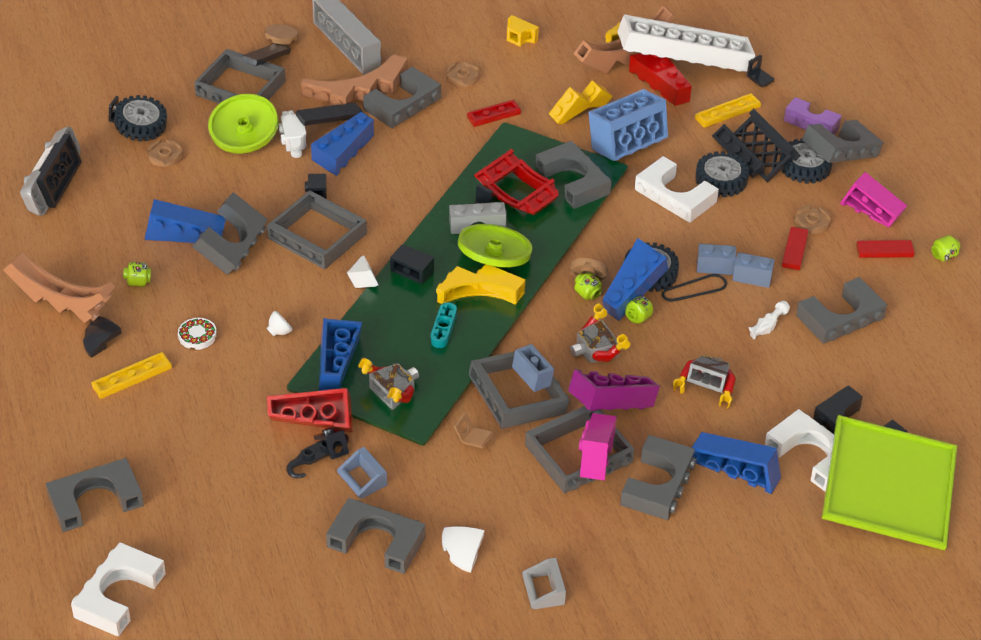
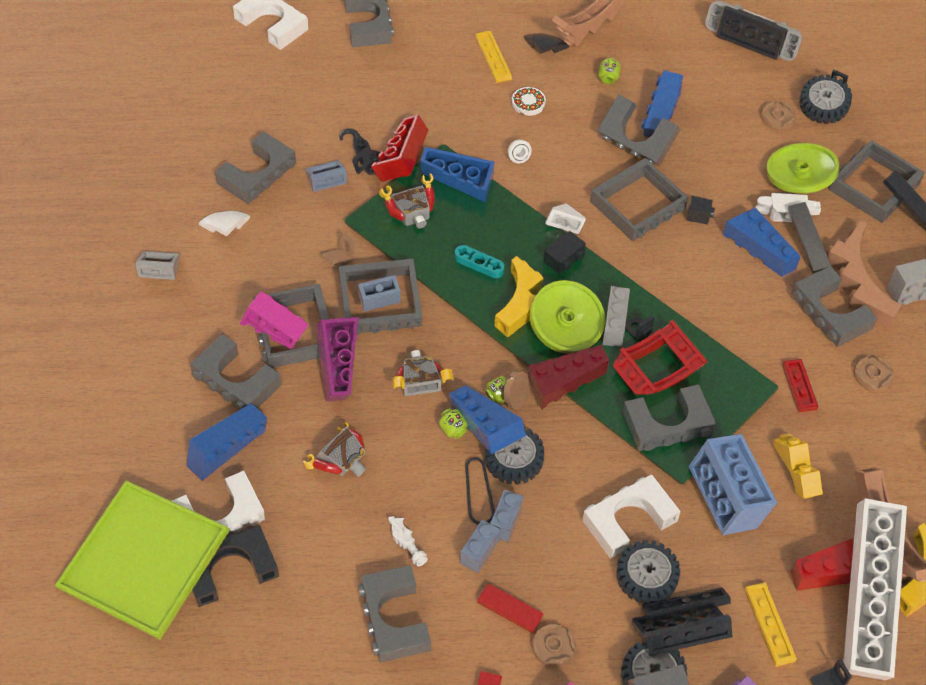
camera: 105 degrees right, 10 degrees up
none -> dark red wedge [528,345,609,410]

